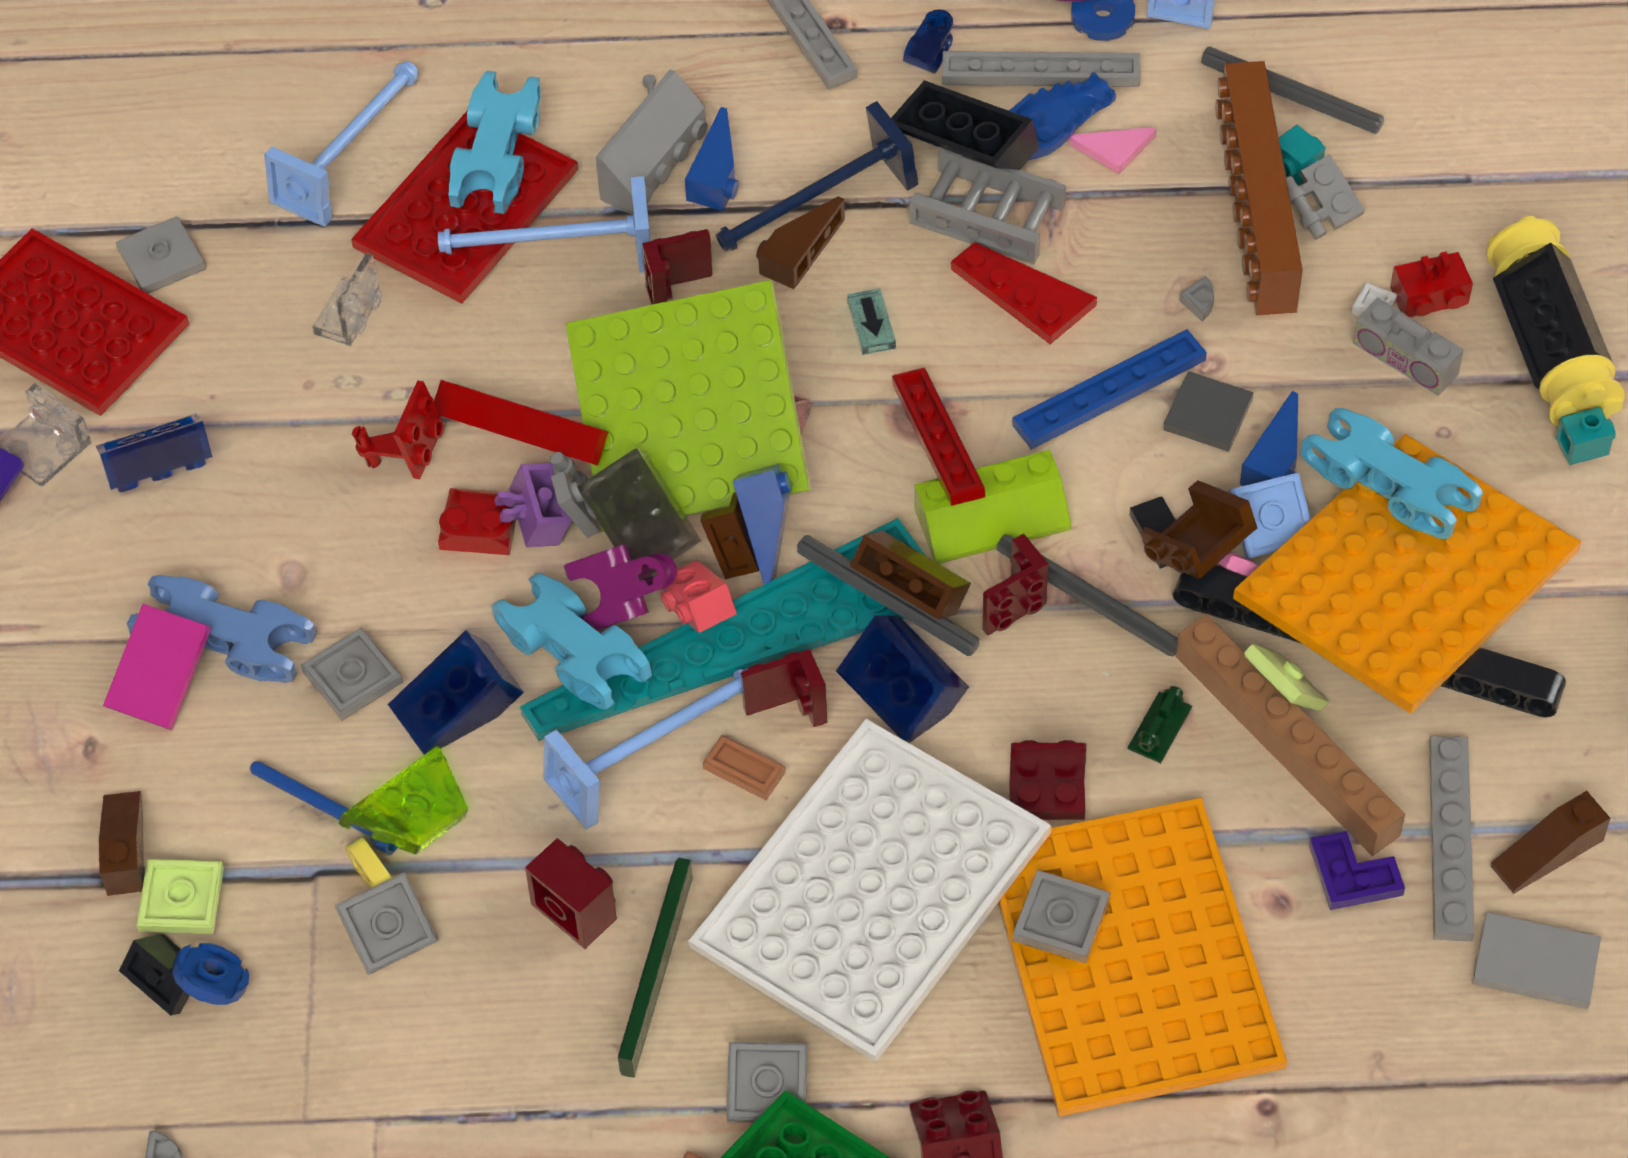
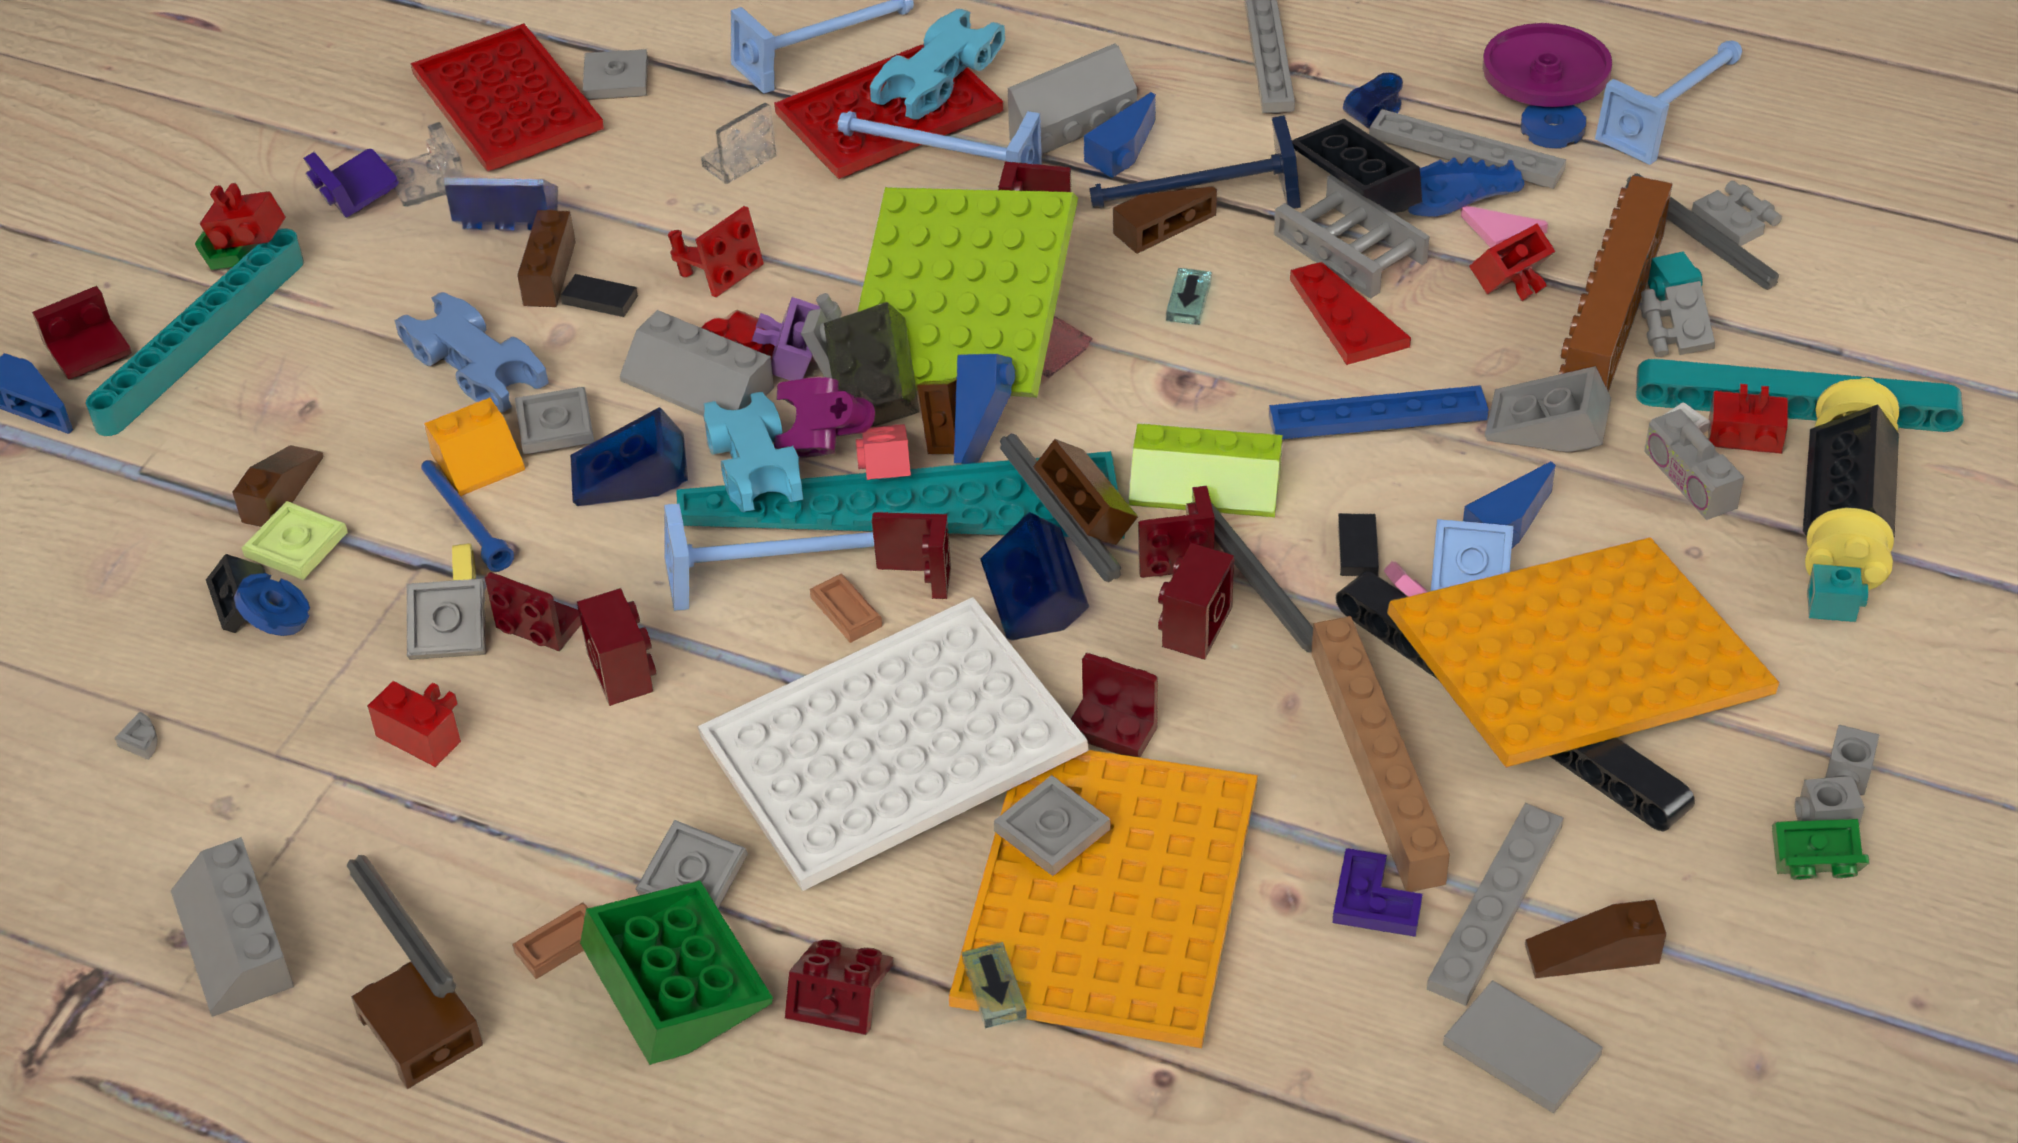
camera: 25 degrees right, 10 degrees down
dark pink tile [103,604,211,730] -> none
clear neon green wing [339,746,468,855] -> none
red tile [434,380,608,466] -> none
dark green tile [618,857,693,1078] -> none
red tile [892,368,986,506] -> none
dark green hinge [1127,686,1192,764] -> none
reddish brown panel [1140,480,1257,579] -> none
dark grey tile [1163,371,1254,452] -> none
light grey tile [1179,276,1214,321] -> none
yellowish green plate [1244,644,1329,711] -> none
medium azure piece [1300,408,1483,539] -> none
none -> red brick [367,681,461,767]
none -> light orange slope [424,397,525,496]
none -> dark red bracket [485,572,581,652]
none -> reddish brown brick [517,210,576,307]
none -> black tile [561,274,638,317]
none -> light grey slope [620,310,774,417]
none -> clear light blue tile [962,942,1027,1028]
none -> dark red brick [1158,543,1234,660]
none -> red brick [1469,223,1556,301]
none -> light grey slope [1485,366,1611,452]
none -> teal beam [1636,359,1964,432]
none -> light grey plate [1692,180,1782,246]

